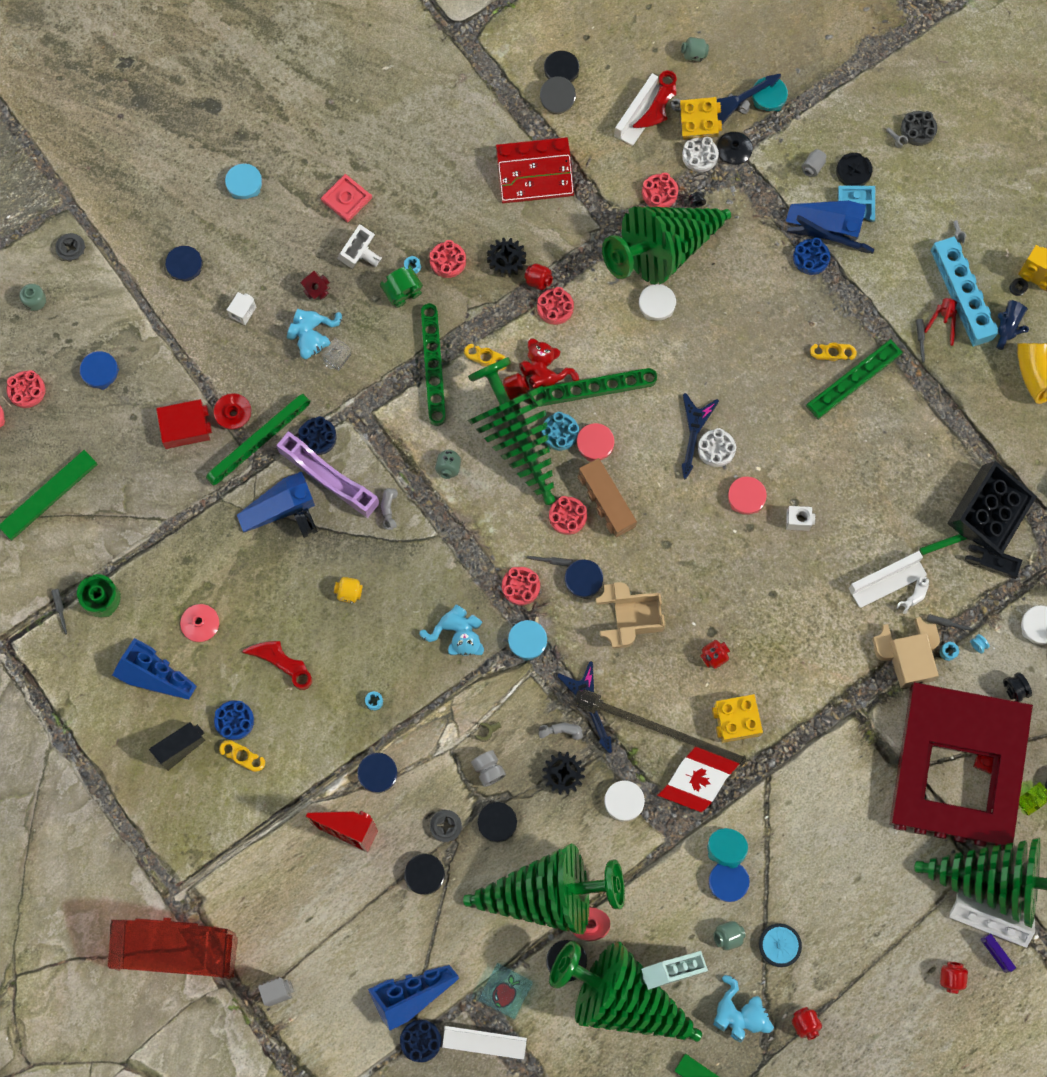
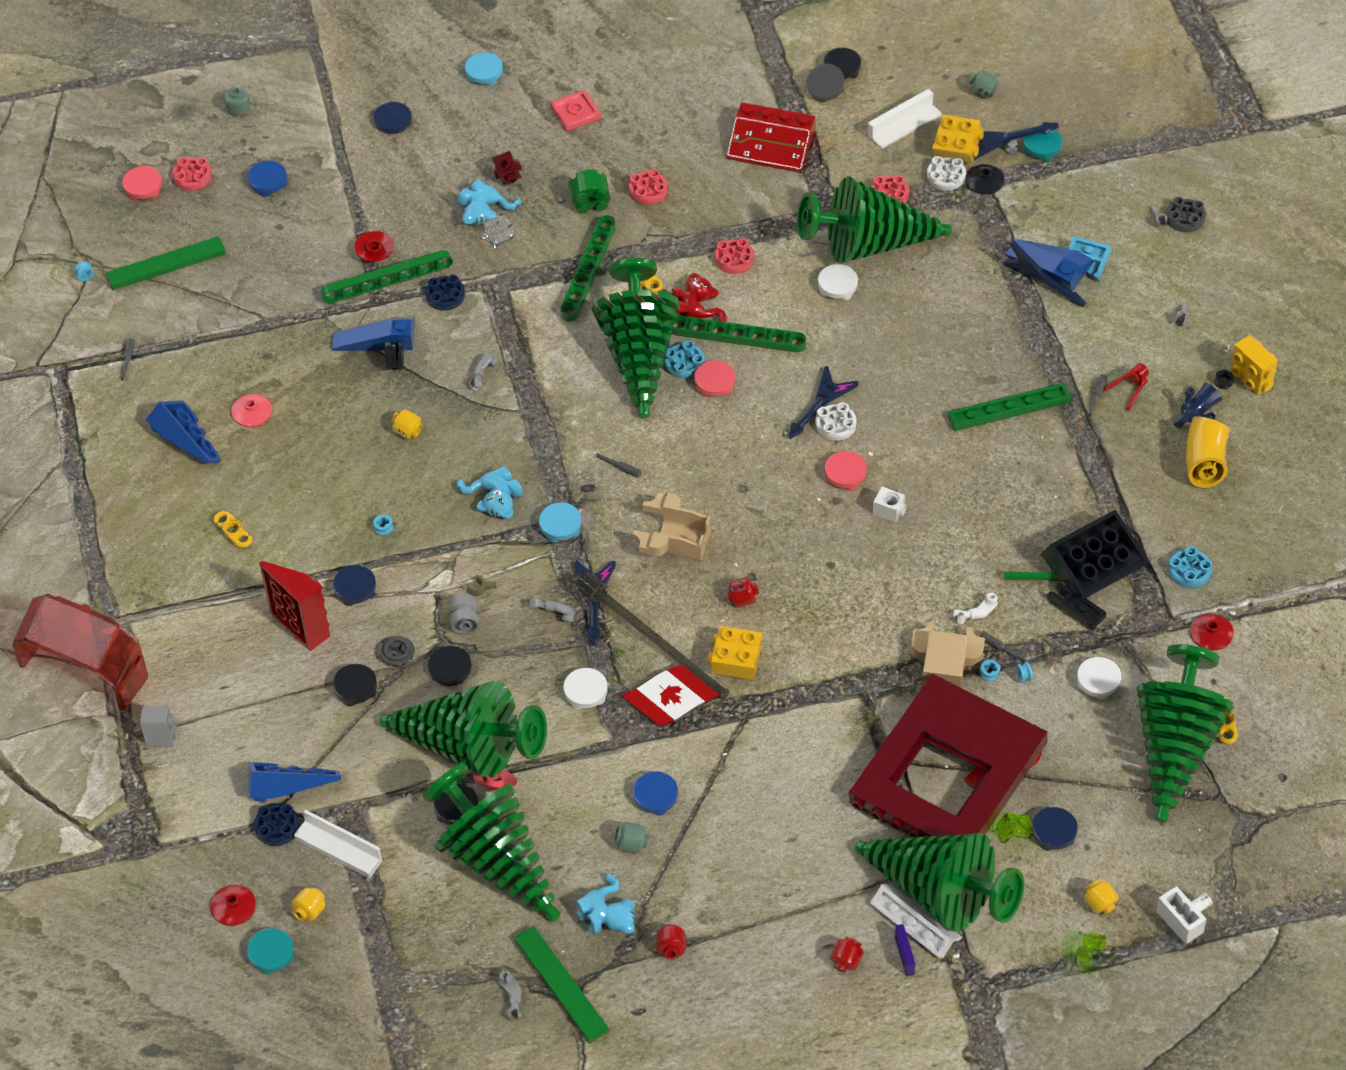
camera: 25 degrees right, 20 degrees down
dark grey gear [55,233,86,262] -> none
green brick [77,574,121,617] -> none
black slope [149,722,205,771] -> none
red brick [156,399,212,449] -> none
blue tile [214,701,254,741] -> none
white brick [227,292,256,325] -> none
red piece [242,641,312,690] -> none
lavender arch [276,431,379,519] -> none
white brick [337,224,382,269] -> none
medium azure bush [404,256,421,274] -> none
sand green head [435,450,461,479] -> none
clear light blue tile [478,963,533,1020] -> none
black gear [487,238,526,277] -> none
coral tile [502,567,540,606] -> none
red head [524,263,553,290] -> none
black gear [542,752,585,796] -> none
coral tile [549,496,587,535] -> none
dark blue tile [565,559,603,599] -> none
medium nougat brick [577,458,637,538] -> none
red piece [633,70,677,128] -> none
light aqua brick [641,951,708,990] -> none
black bush [689,192,706,208] -> none
teal tile [707,828,748,868] -> none
medium azure wheel [759,923,802,967] -> none
blue tile [793,238,831,275] -> none
light grey brick [802,149,827,177] -> none
yellow piece [810,342,857,361] -> none
black tile [836,153,873,186] -> none
white panel [848,551,927,608] -> none
medium azure brick [931,236,998,347] -> none
black wheel [1003,672,1032,702] -> none

